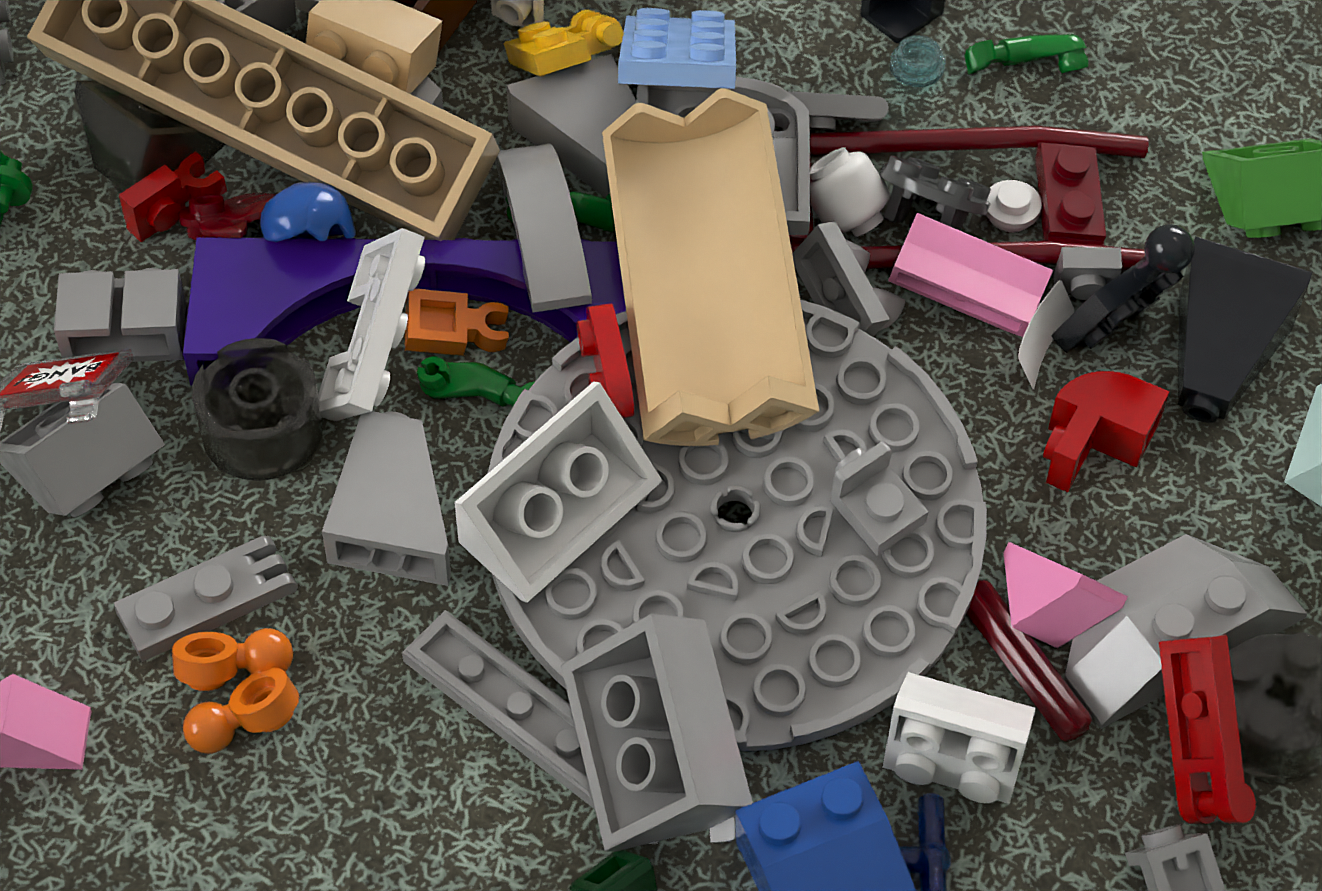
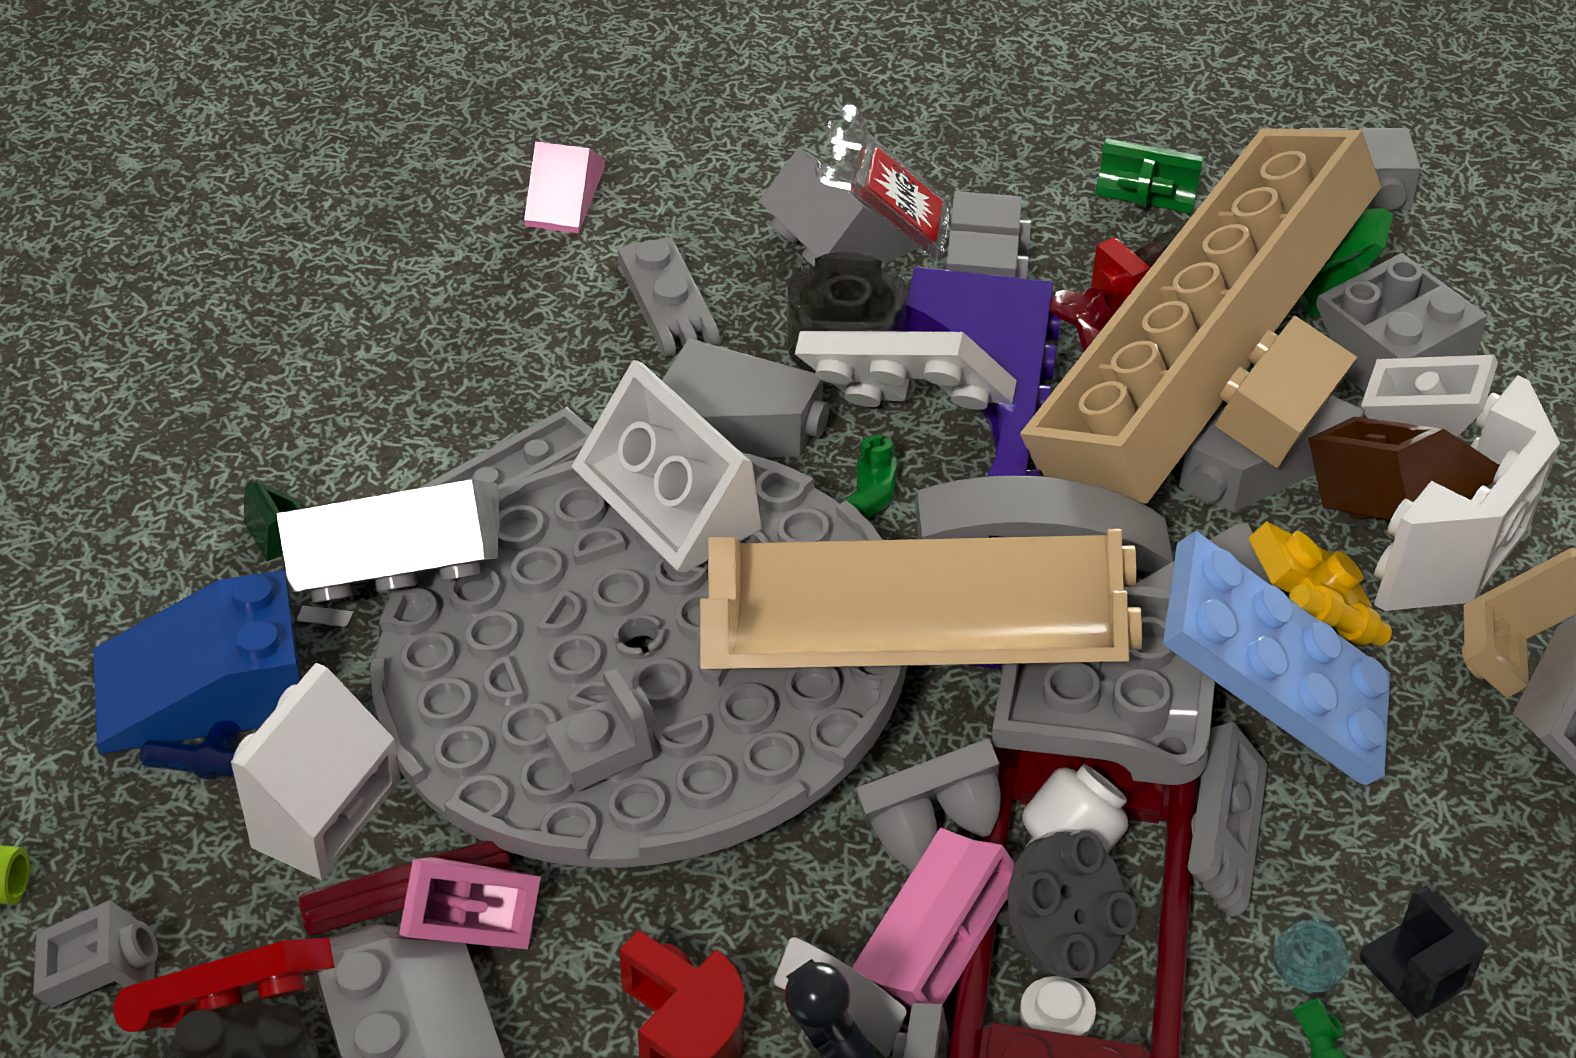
camera: 100 degrees right, 10 degrees down
orange plate [172,628,293,691] -> none
orange plate [183,667,299,754] -> none
blue hair [260,182,356,242] -> none
orange plate [405,289,509,356] -> none
red plate [577,303,634,418] -> none

